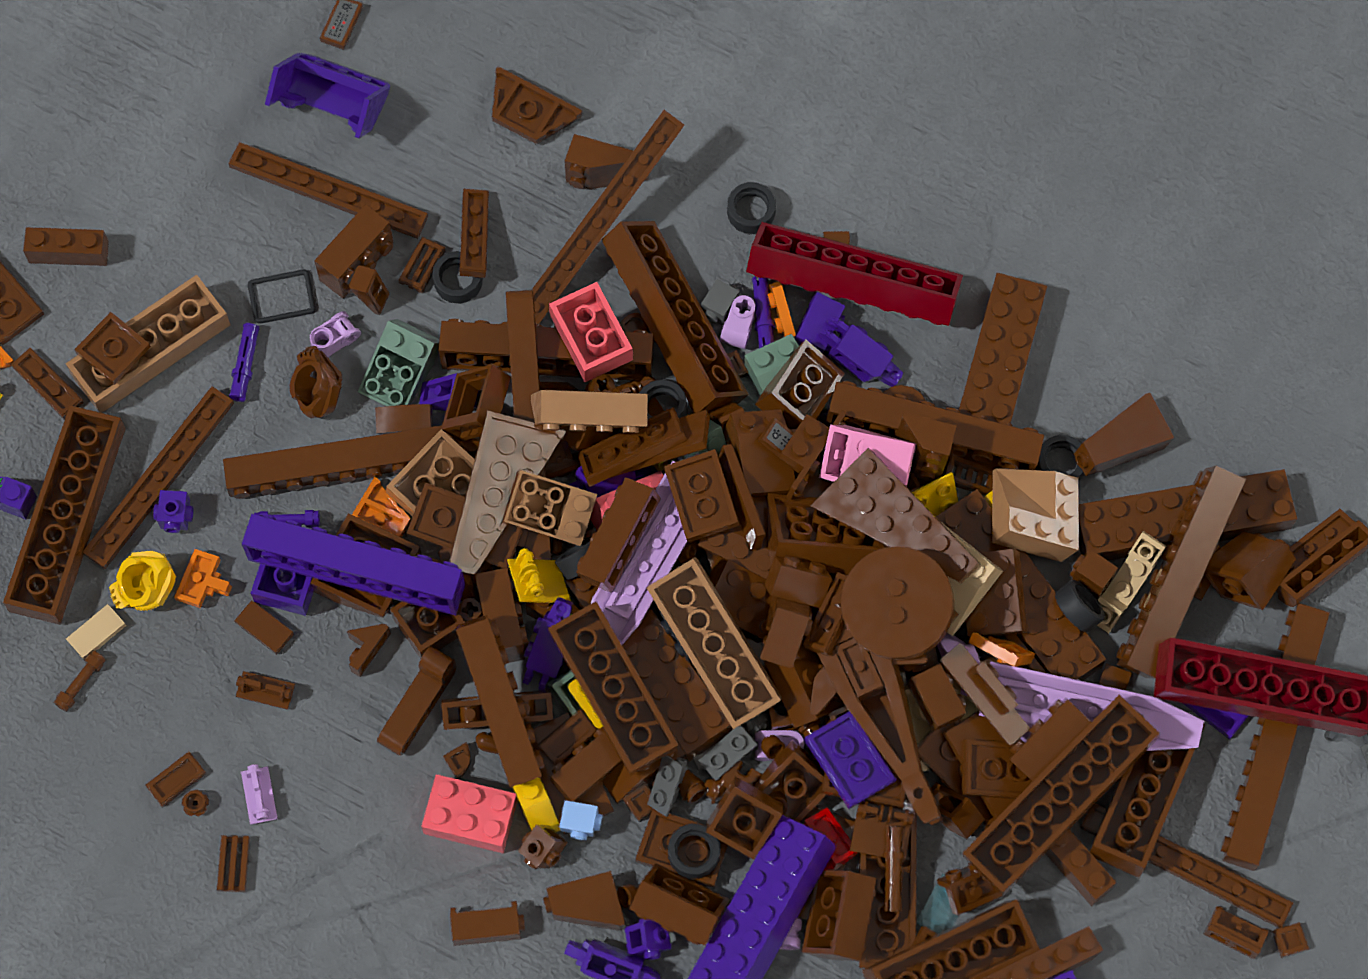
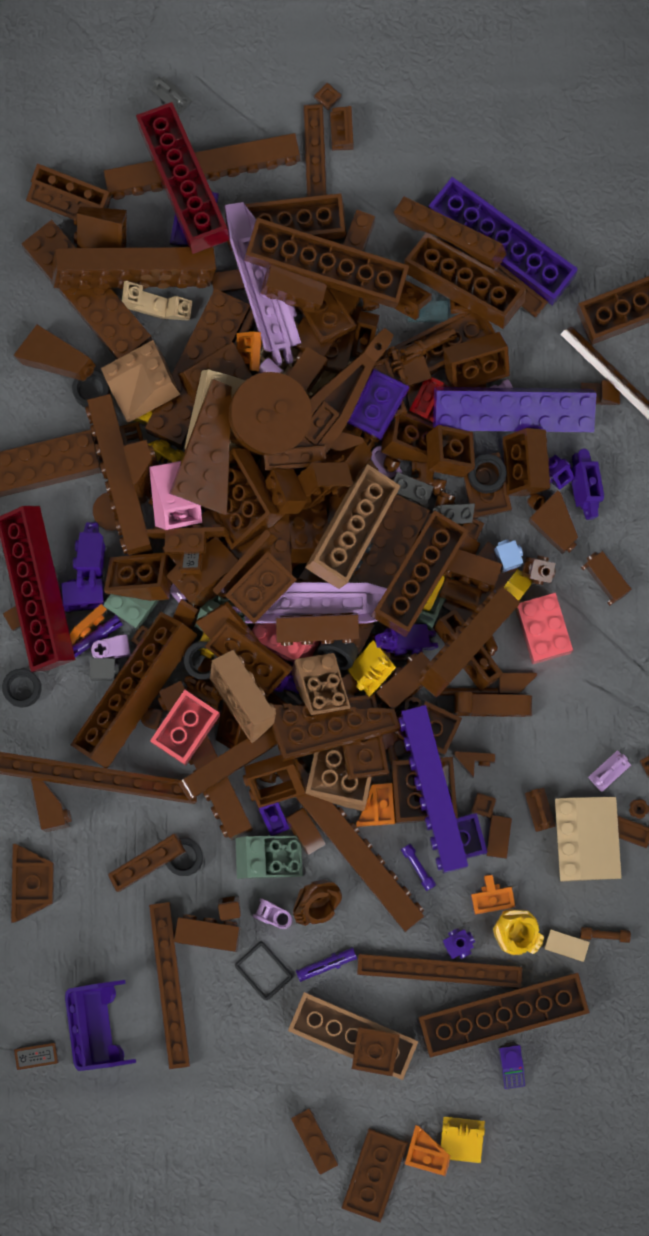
camera: 115 degrees left, 10 degrees up
reddish brown tile [11,347,84,420] -> none
reddish brown tile [398,237,446,294] -> none
reddish brown tile [443,742,471,780] -> none
reddish brown bracket [940,643,1029,745] -> none
black tyre [1055,580,1105,632] -> none
reddish brown brick [1070,550,1118,600] -> none
none -> reddish brown bar [439,688,498,696]
none -> reddish brown tile [471,793,496,818]
none -> reddish brown tile [499,673,537,694]
none -> tan slope [555,797,622,882]

